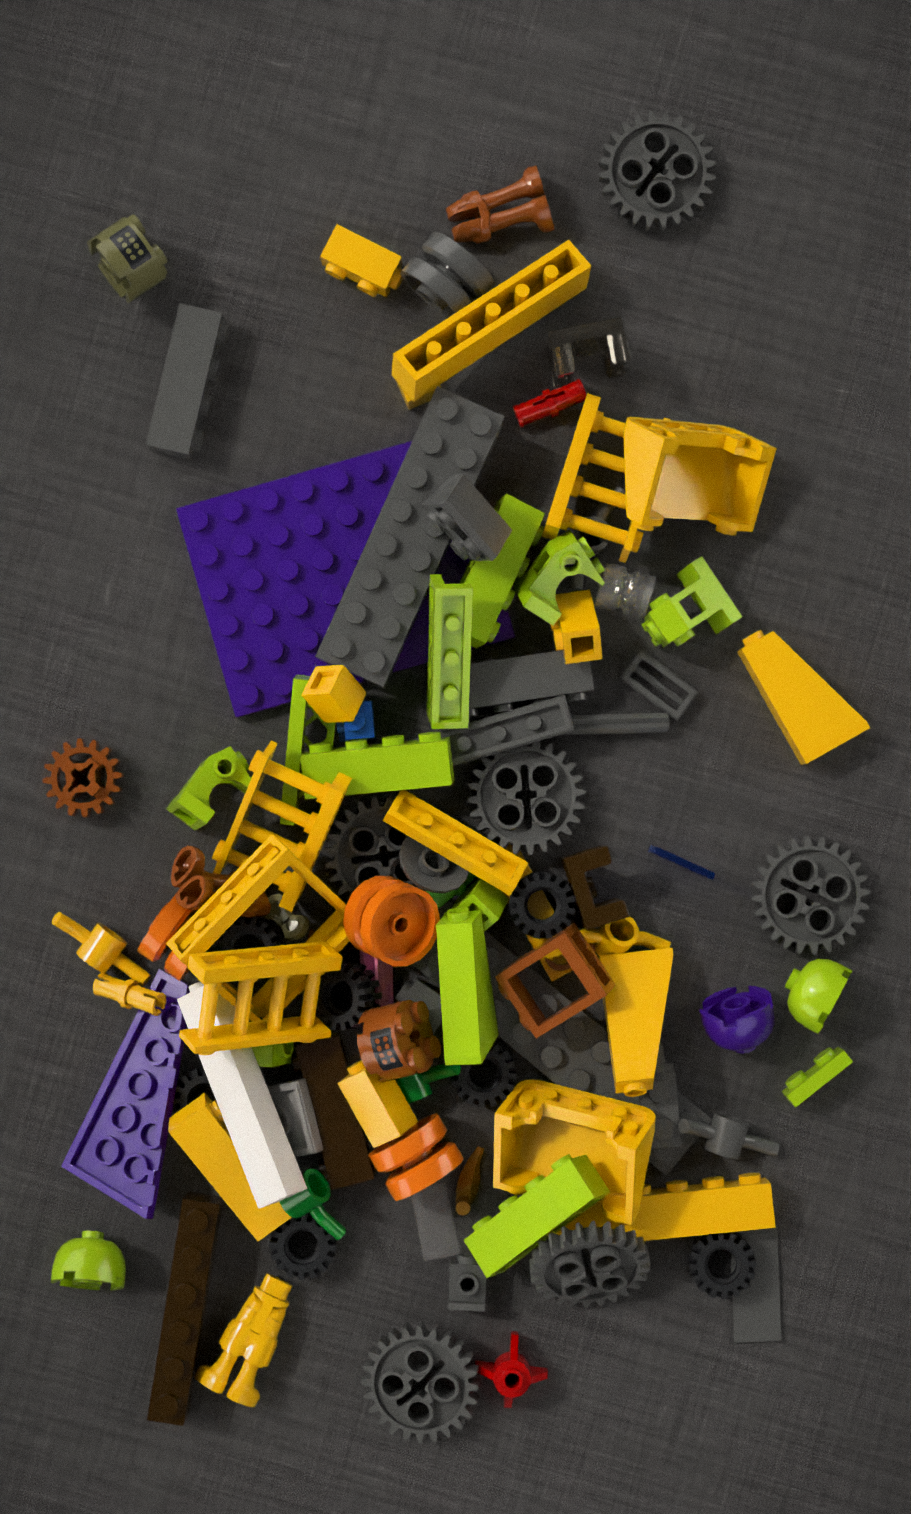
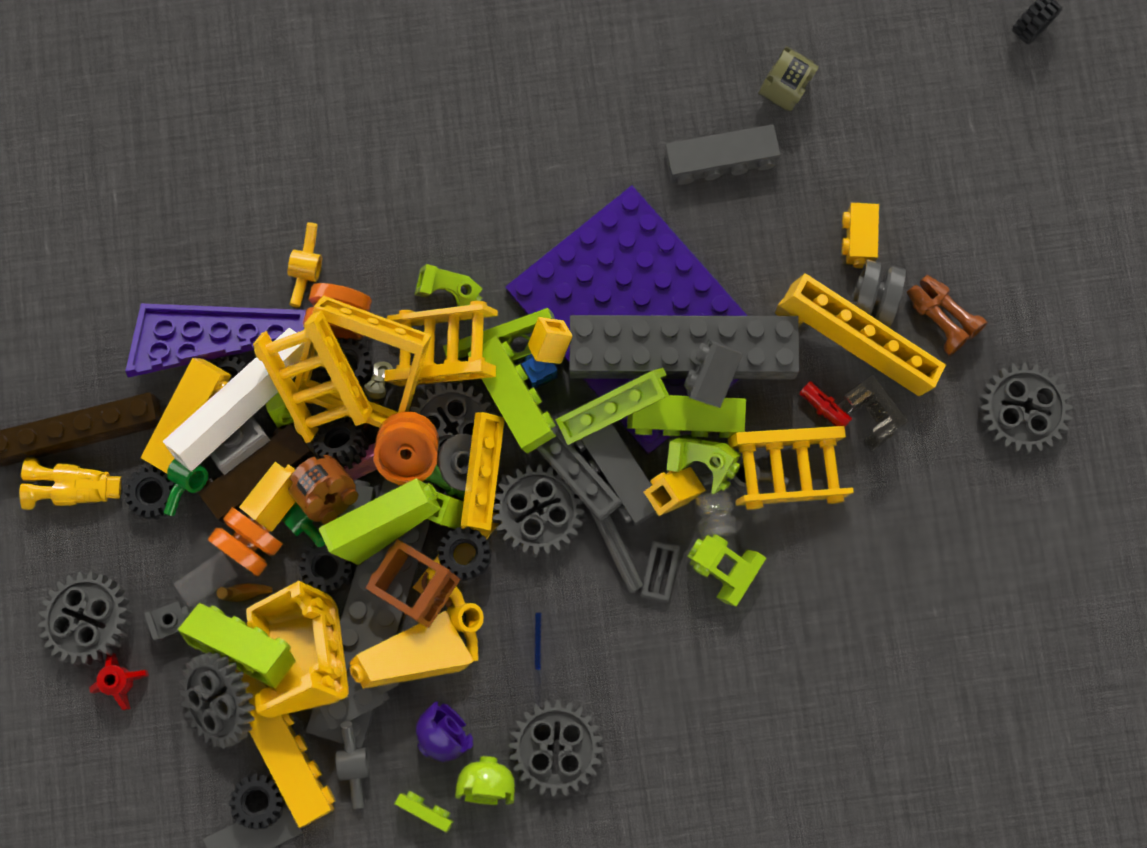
camera: 70 degrees right, 10 degrees down
dark orange gear [42,738,124,818] -> none
lime cylinder [50,1231,126,1290] -> none
yellow pin [93,973,166,1016] -> none
dark orange piece [171,846,271,918] -> none
dark brown panel [561,845,629,930] -> none
yellow windscreen [623,417,777,536] -> none
yellow slope [737,630,870,765] -> none

